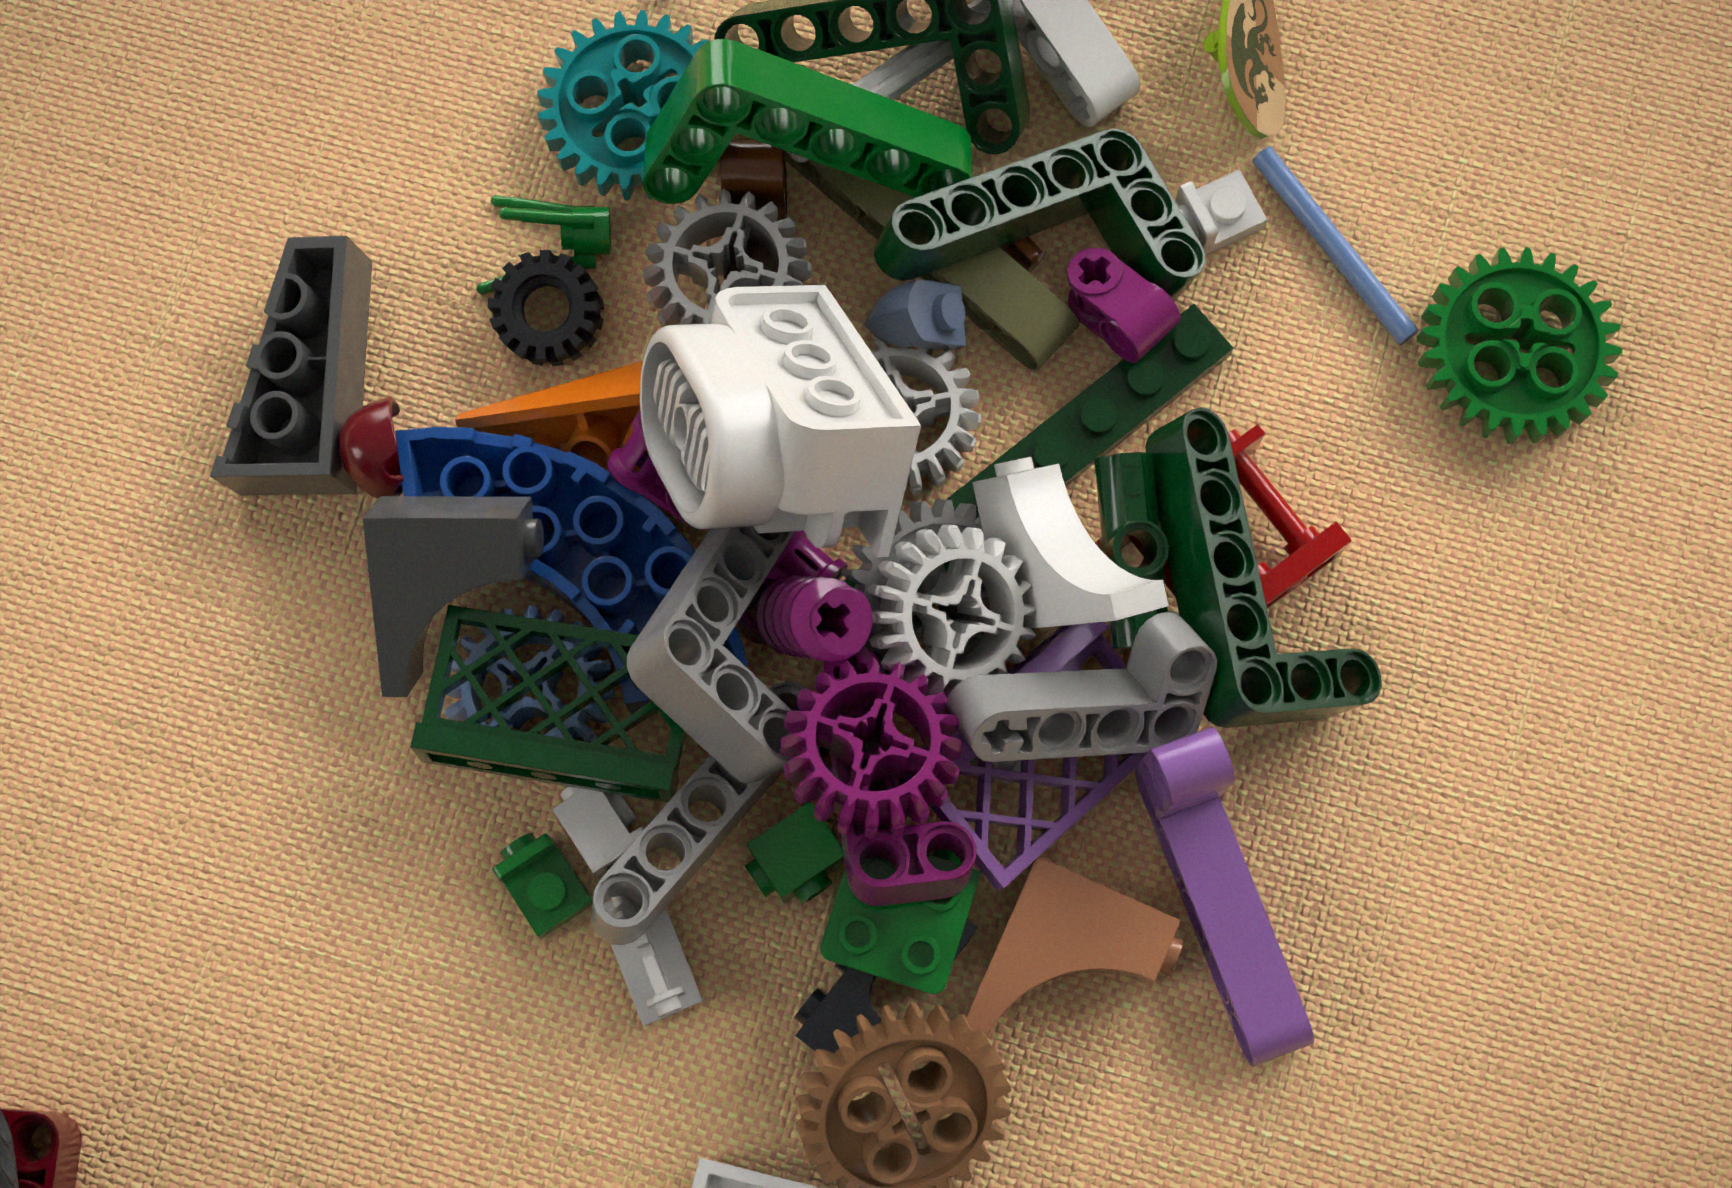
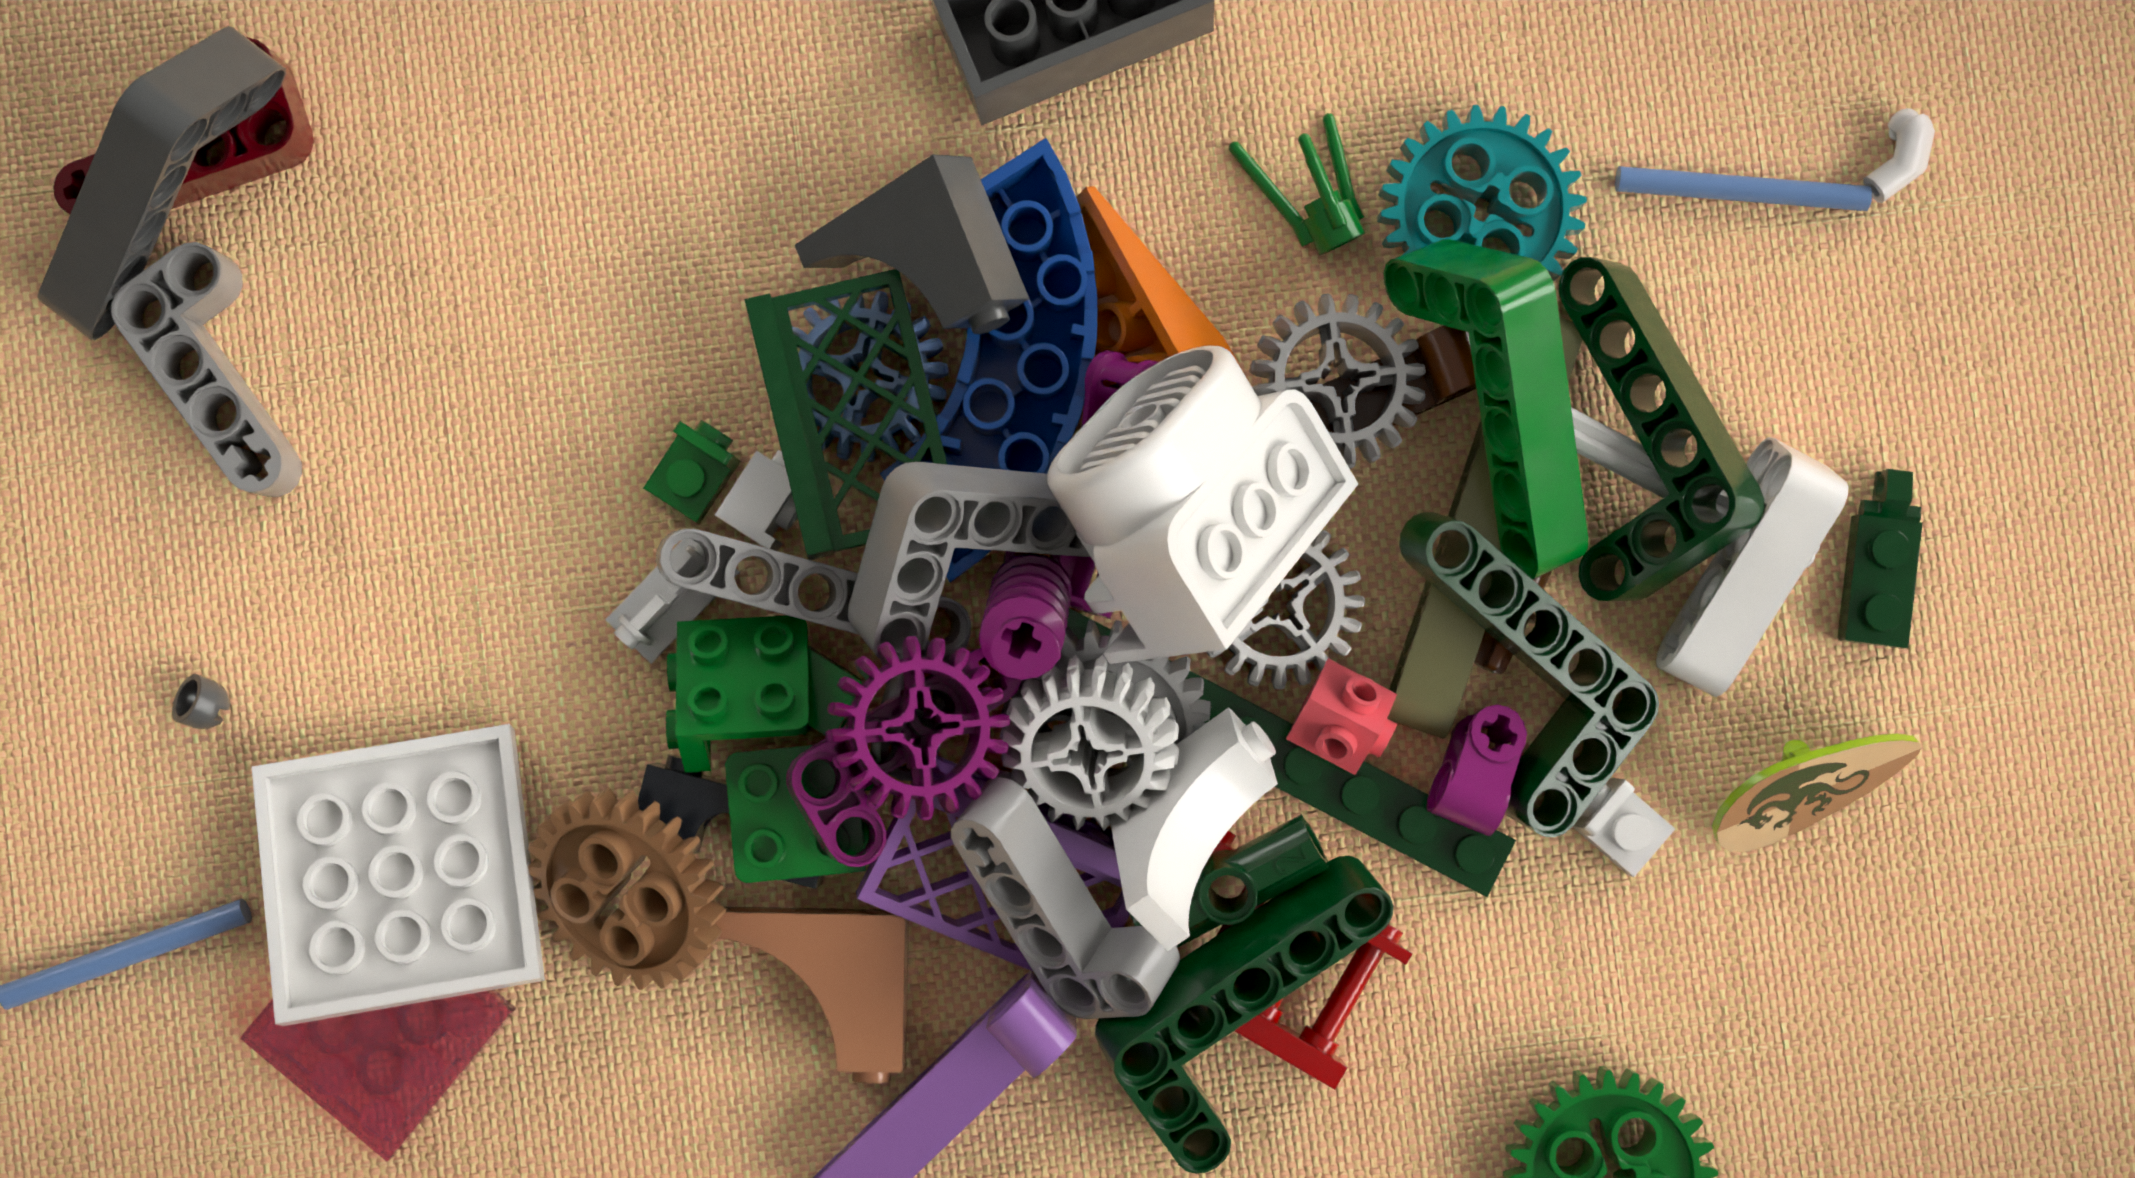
camera: 60 degrees right, 10 degrees up
dark red hair [339,397,404,498] -> none
black tyre [488,250,604,367] -> none
sand blue plate [864,279,966,351] -> none
medium blue bar [1252,146,1419,346] -> none
none -> green bracket [666,615,810,773]
none -> coral brick [1286,658,1397,775]

